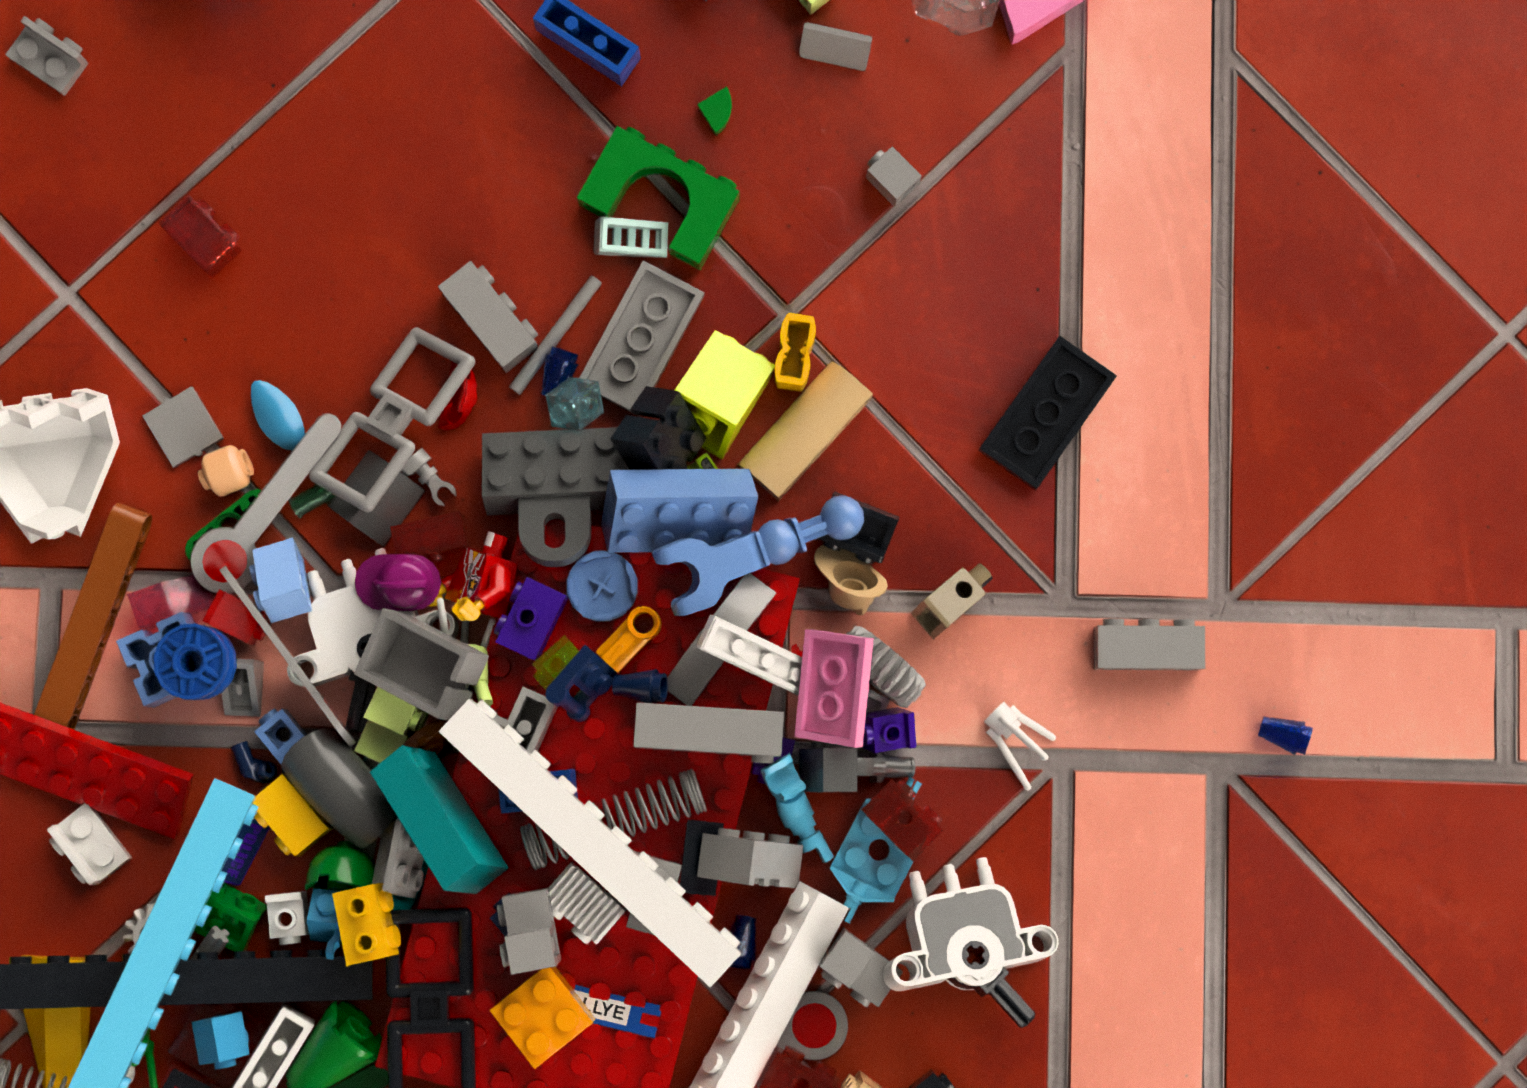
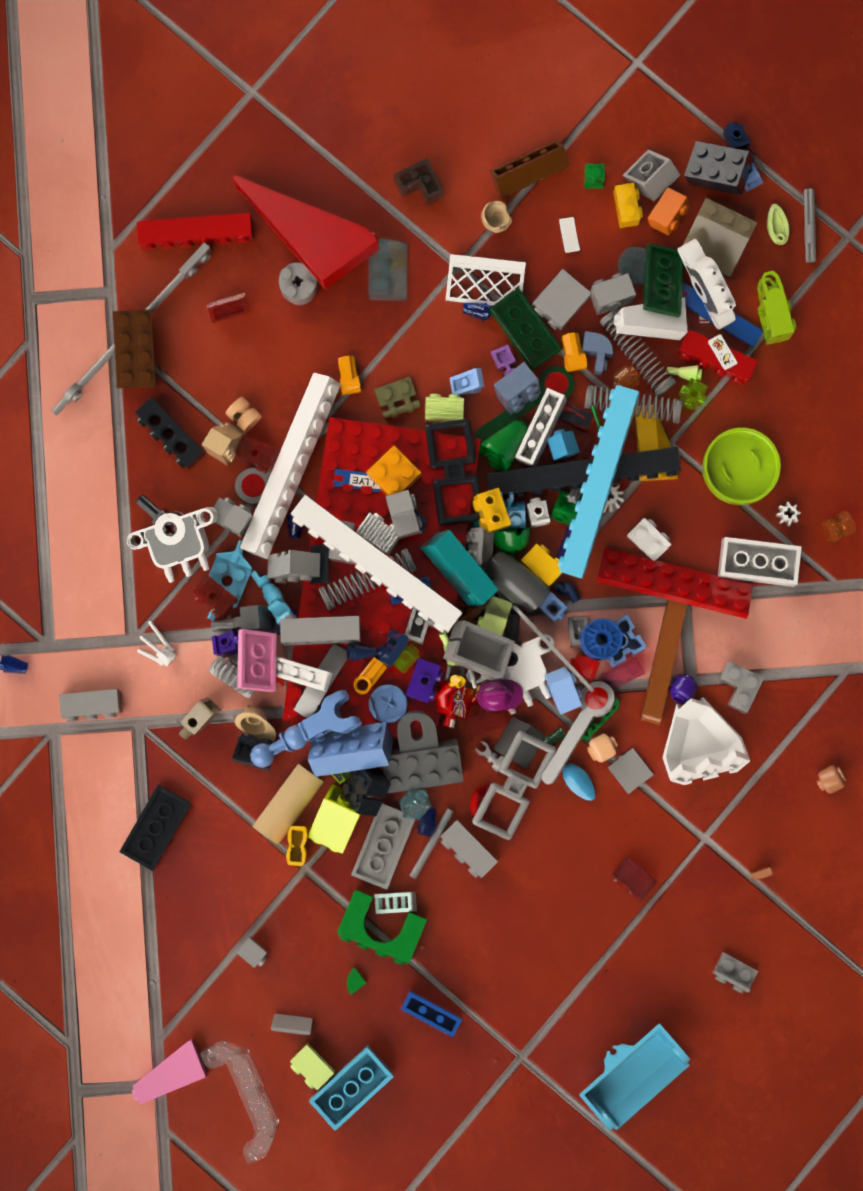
camera: 175 degrees right, 0 degrees up
none -> dark purple head [669,674,698,704]

